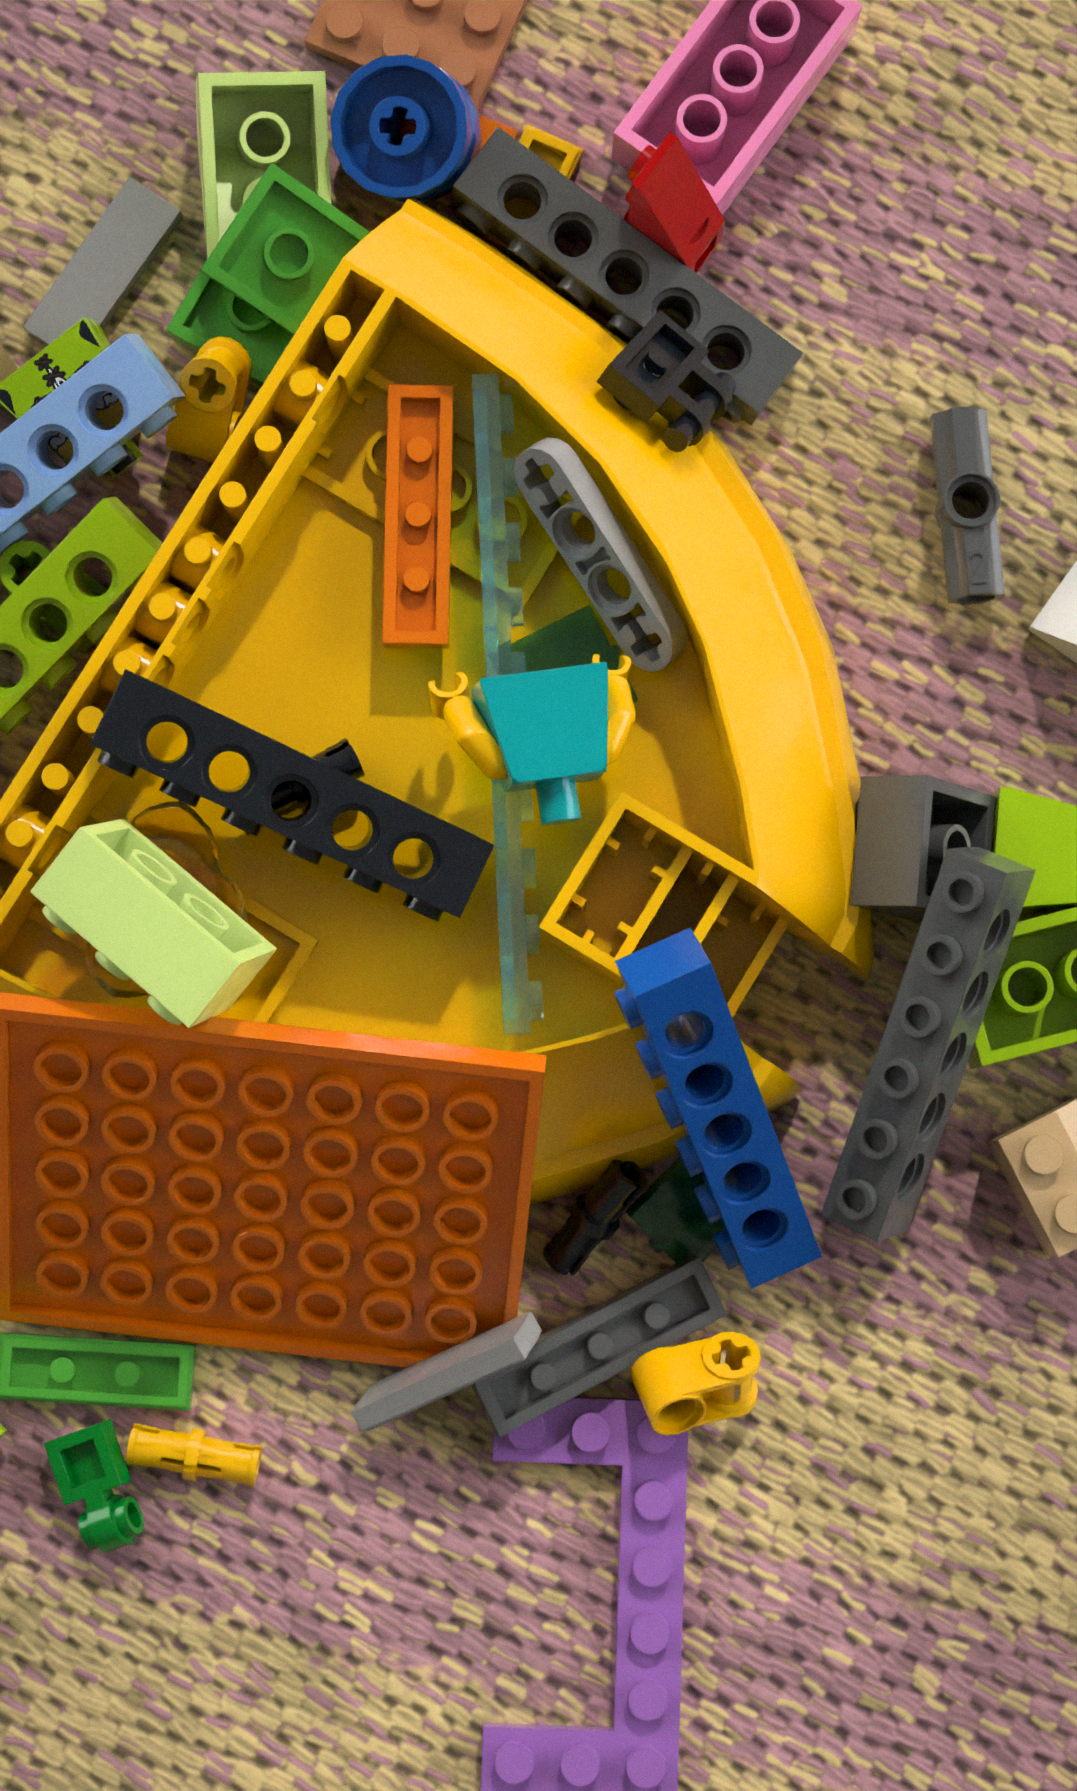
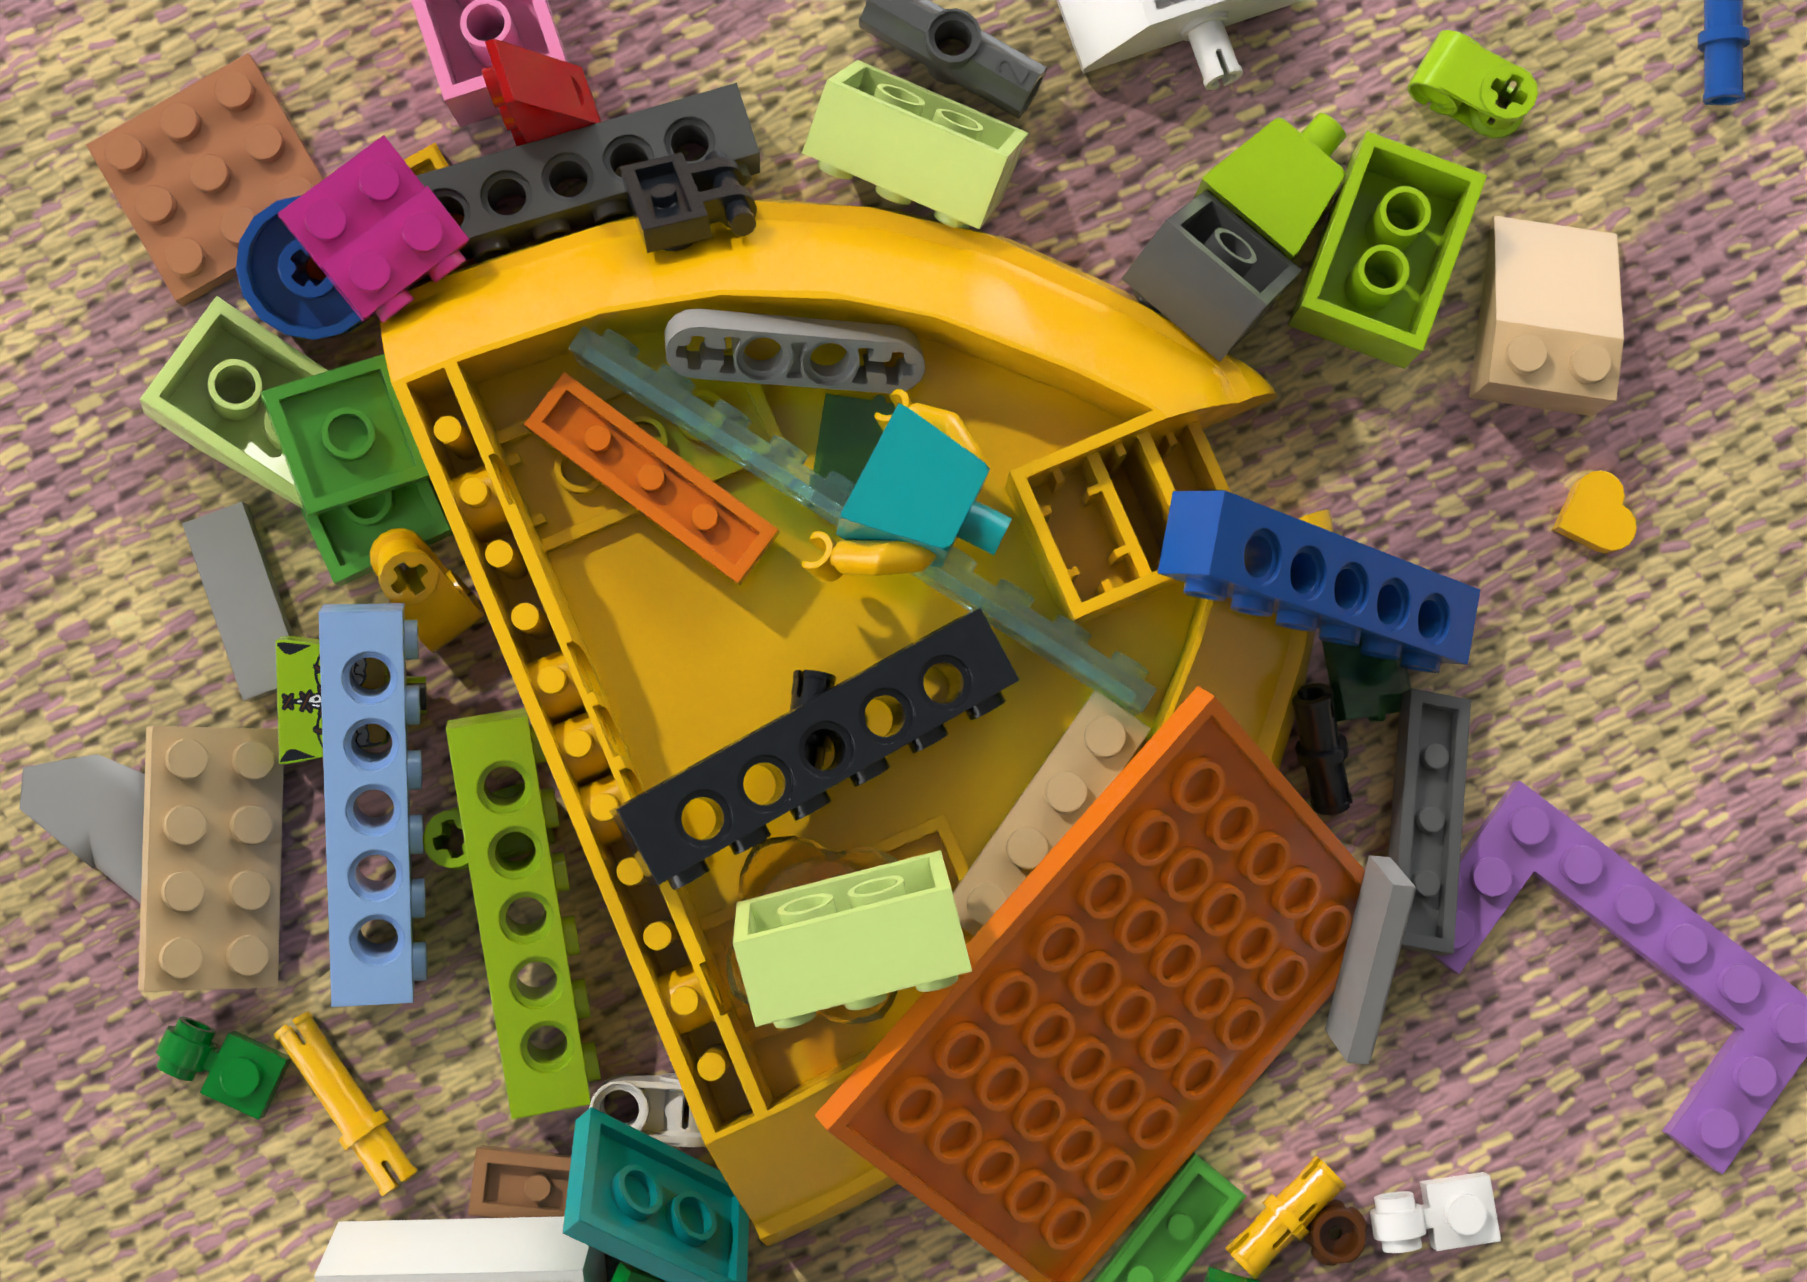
camera: 55 degrees left, 0 degrees up
yellow piece [630,1332,761,1436] -> none
dark grey brick [821,846,1036,1242] -> none
none -> dark pink plate [278,135,470,323]
none -> yellowish green brick [802,60,1029,229]
none -> tan plate [953,690,1151,936]
none -> reddish brown plate [1303,1199,1367,1266]
none -> white plate [1369,1172,1501,1253]
none -> yellow tile [1552,470,1637,554]

